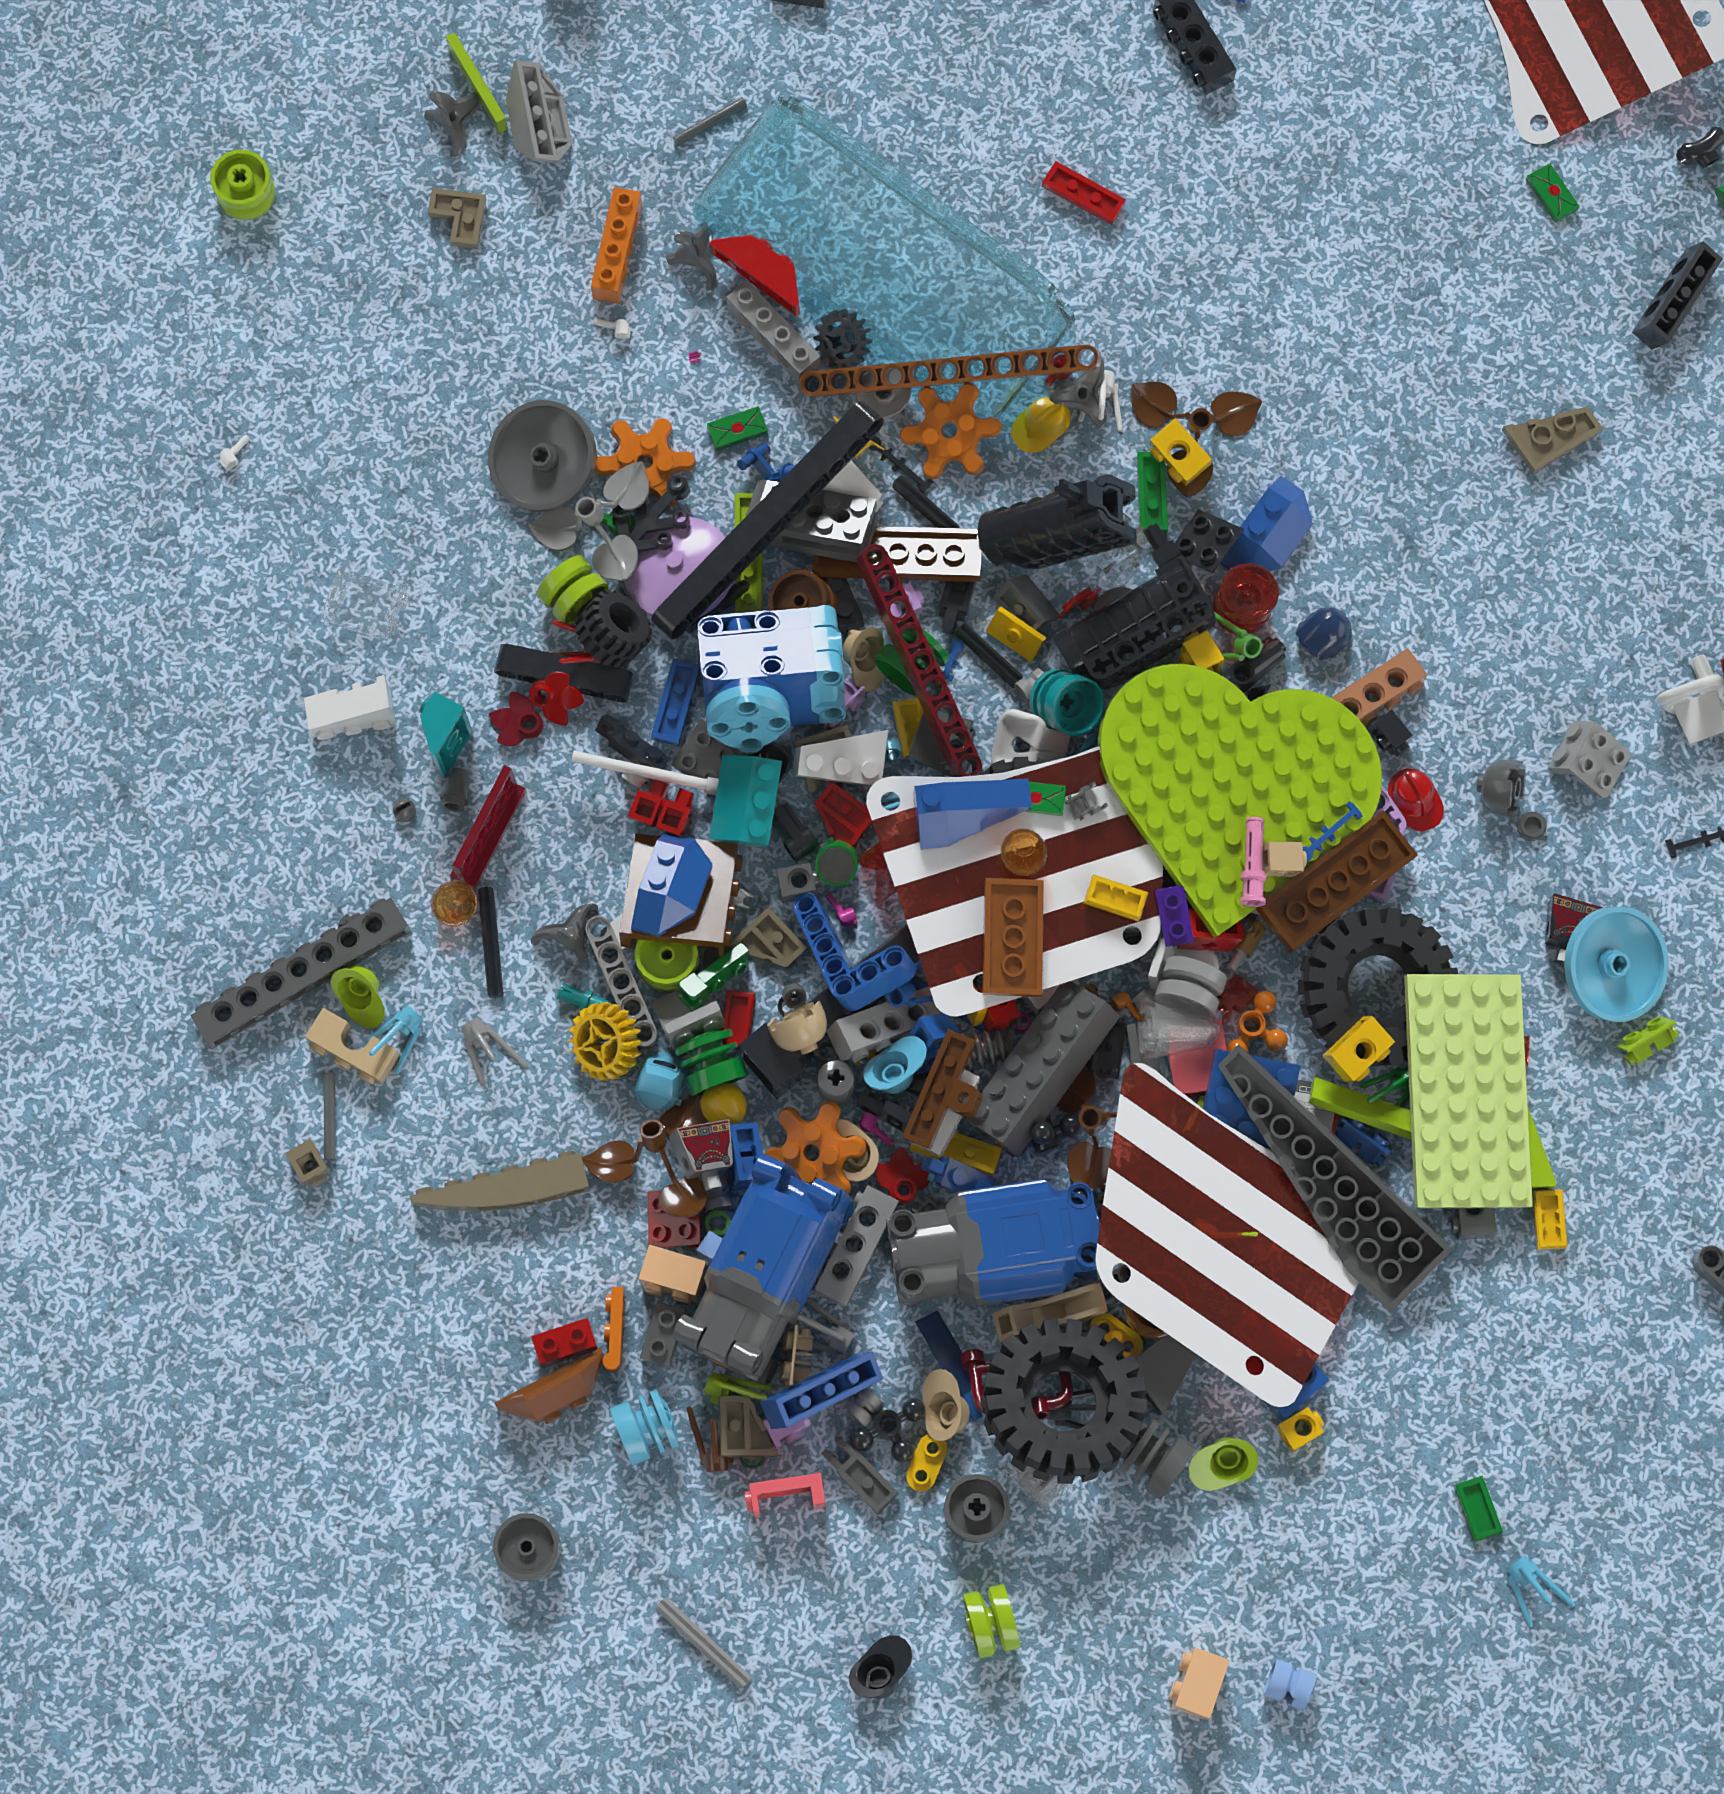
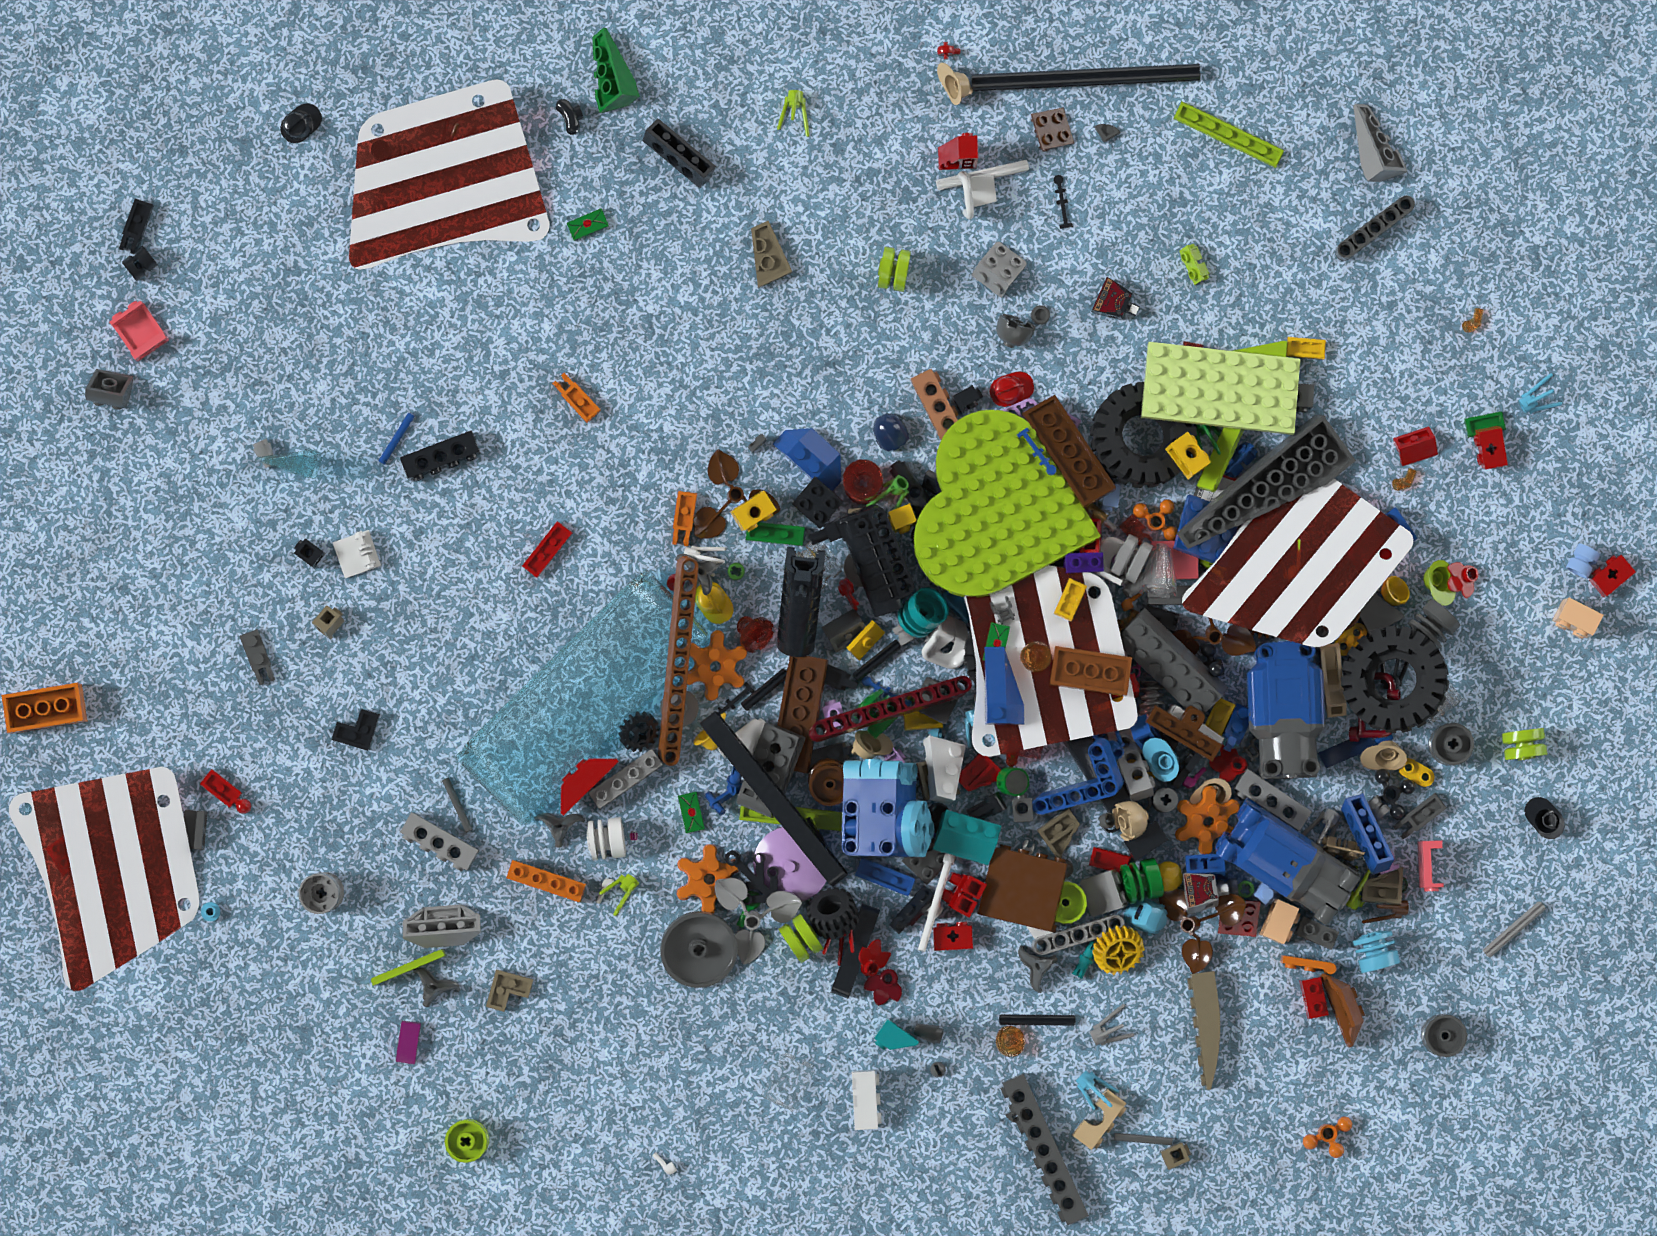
camera: 80 degrees left, 10 degrees up
lime piece [330,964,385,1028] -> none
dark red fence [449,765,527,890] -> none
blue wedge [631,832,713,937] -> none
green plate [678,943,749,1012] -> none
dark pink hand [825,892,857,927] -> none
bright pink pin [1240,817,1267,907] -> none
tan brick [1263,842,1307,877] -> none
yellow brick [1275,1407,1324,1453] -> none
medium azure dish [1564,907,1669,1022] -> none
none -> magenta slope [396,1020,421,1065]
none -> light grey brick [400,812,480,872]
none -> orange hinge [552,373,601,423]
none -> white wheel [587,817,626,861]
none -> lime plant [599,874,639,916]
none -> orange hinge [672,491,697,546]
none -> bright green bush [728,563,745,580]
none -> clear red tile [737,616,774,653]
none -> dark grey tile [748,434,767,453]
none -> lime wheel [877,246,911,292]
none -> red brick [933,922,973,951]
none -> light blue brick [1098,484,1121,512]
none -> orange piece [1302,1116,1353,1158]
none -> yellow piece [1381,576,1410,606]
none -> clear orange arm [1392,468,1417,491]
none -> red panel [1393,426,1438,466]
none -> plate [1447,562,1479,598]
none -> clear orange arm [1462,308,1484,333]
none -> red brick [1474,426,1508,470]
none -> red brick [1589,555,1636,598]

